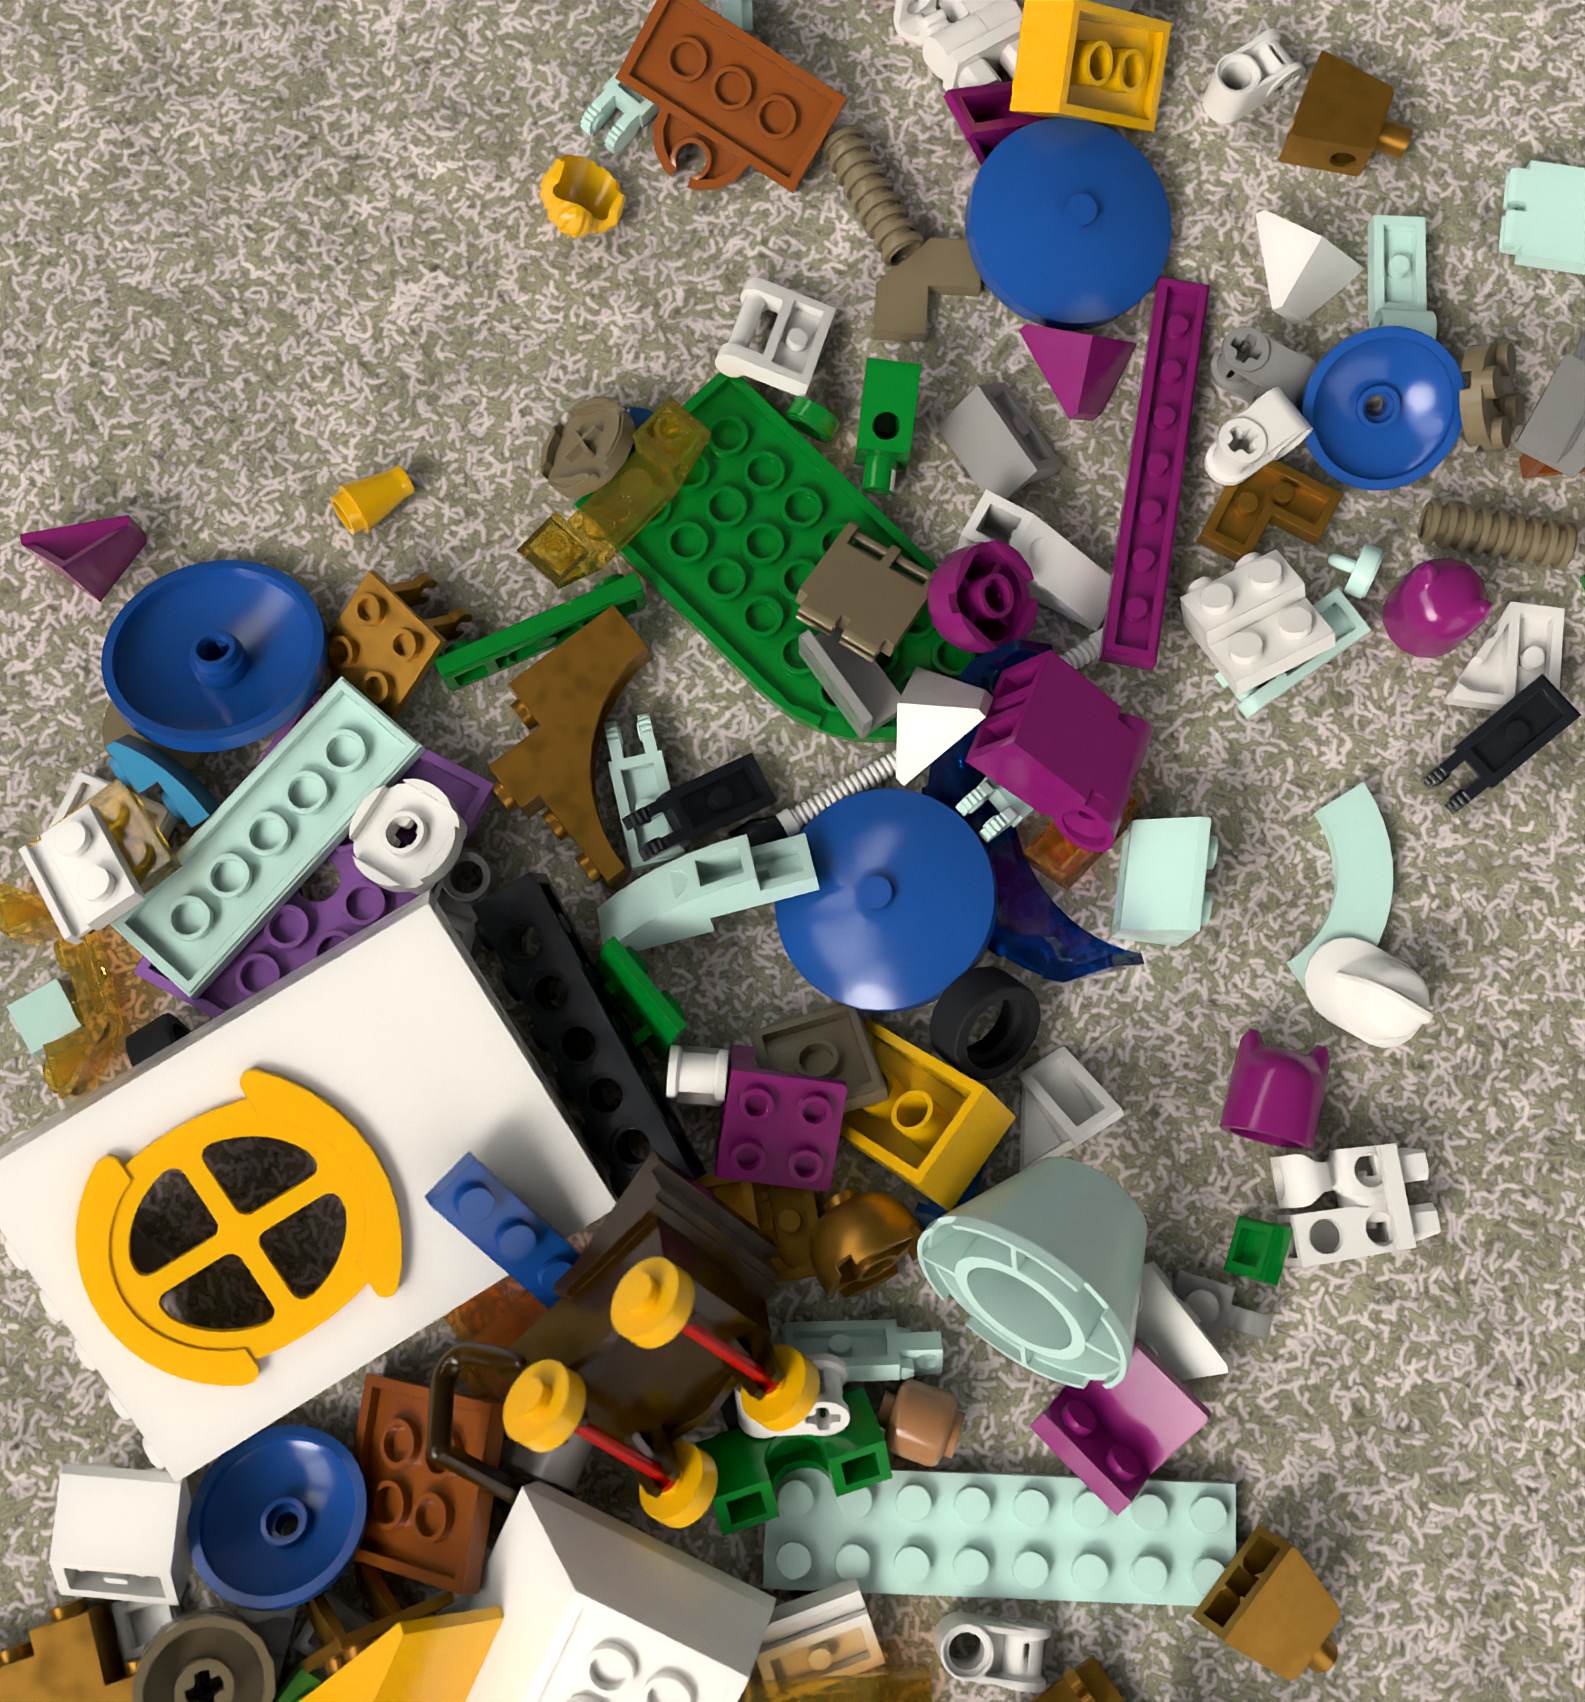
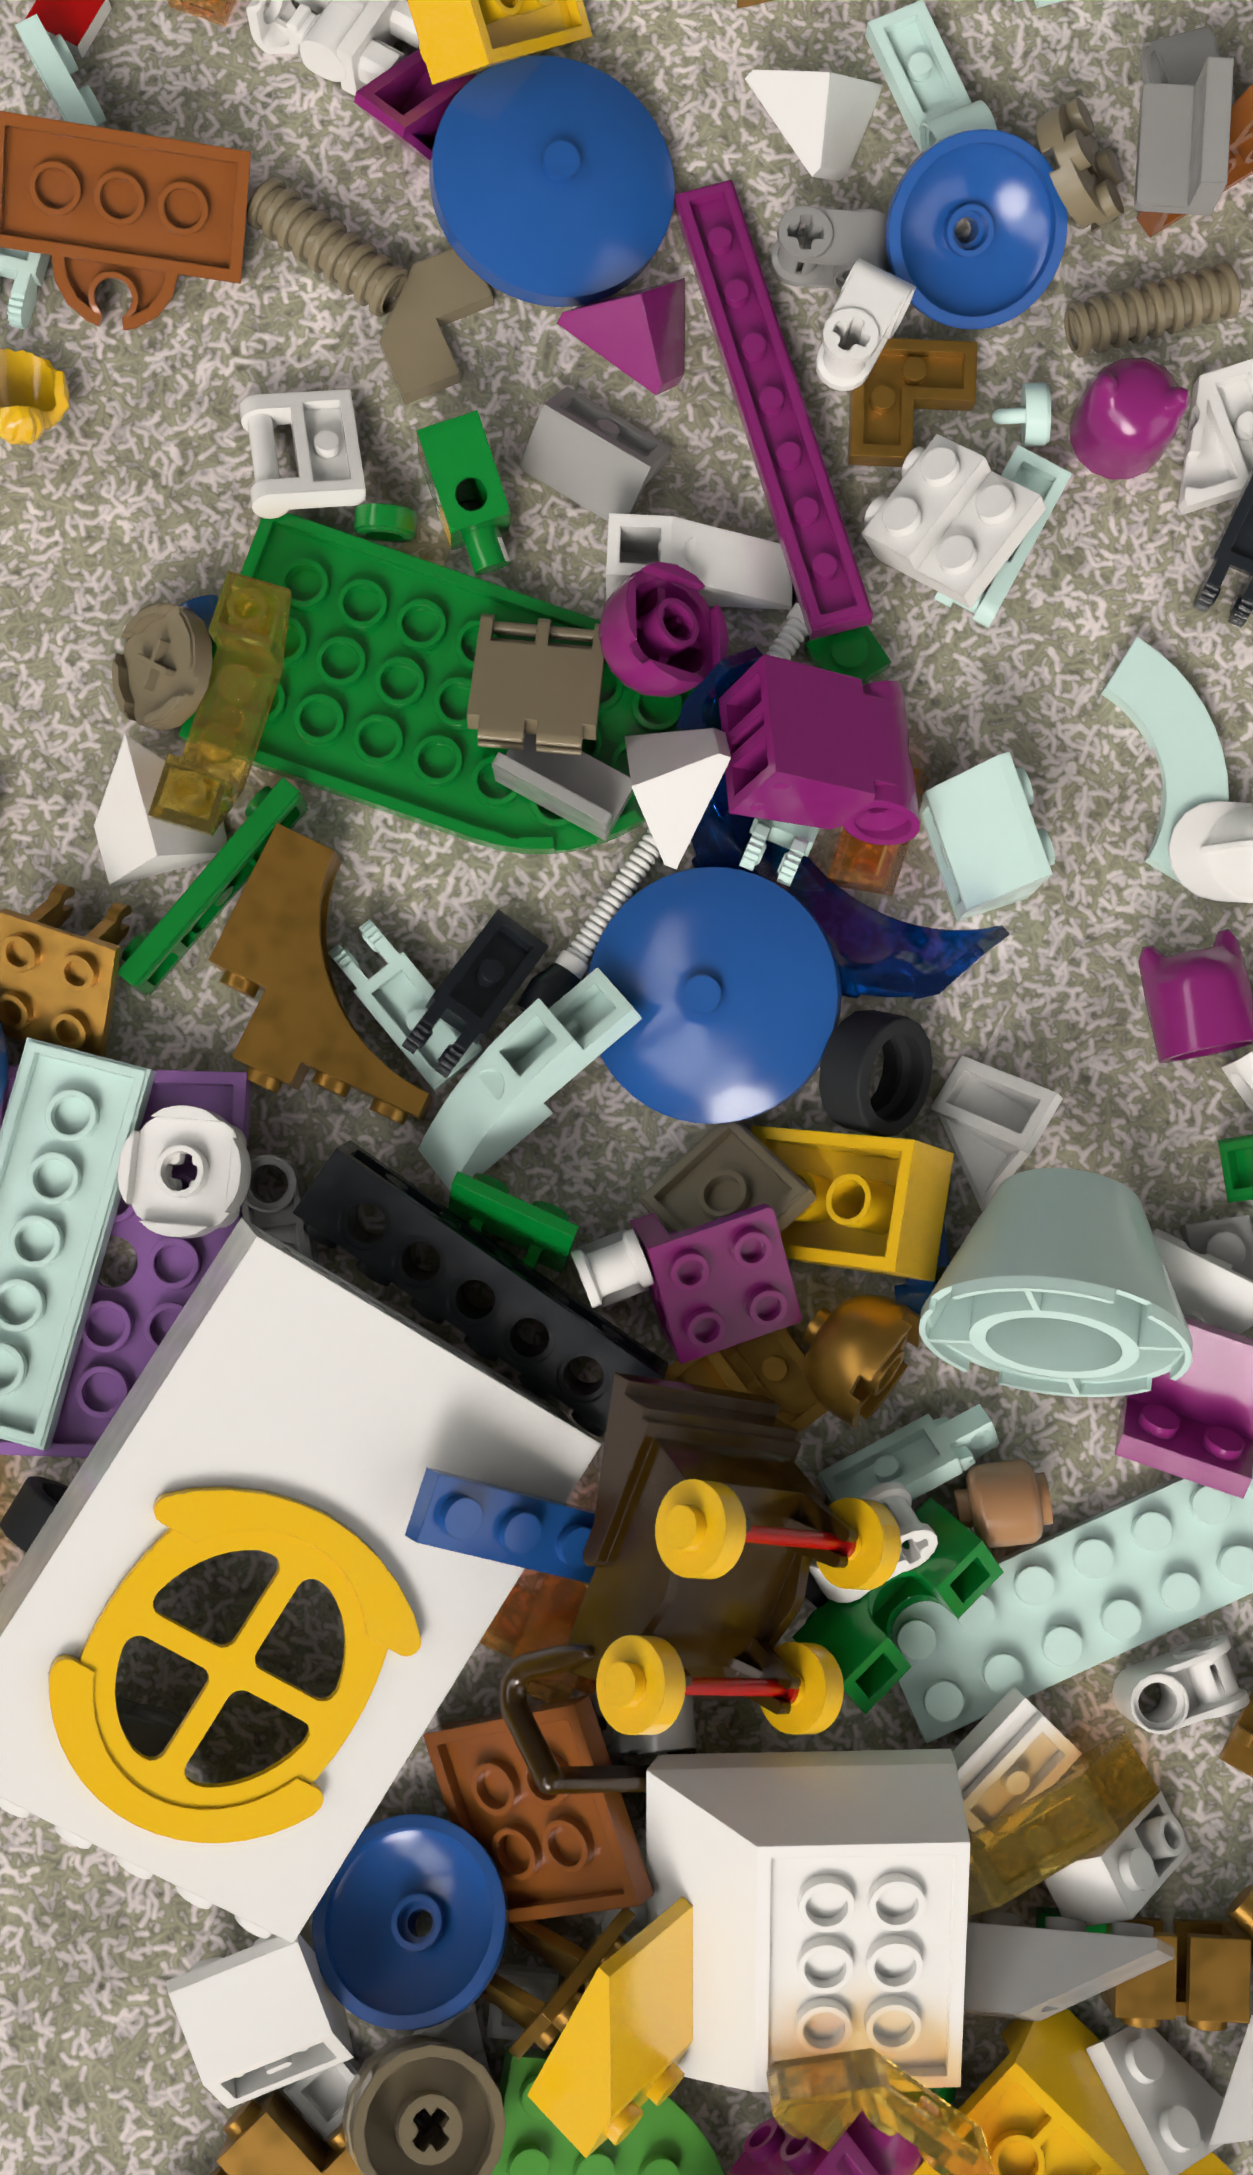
camera: 30 degrees left, 5 degrees up
none -> white slope [94,734,229,887]
none -> green plate [803,625,891,685]

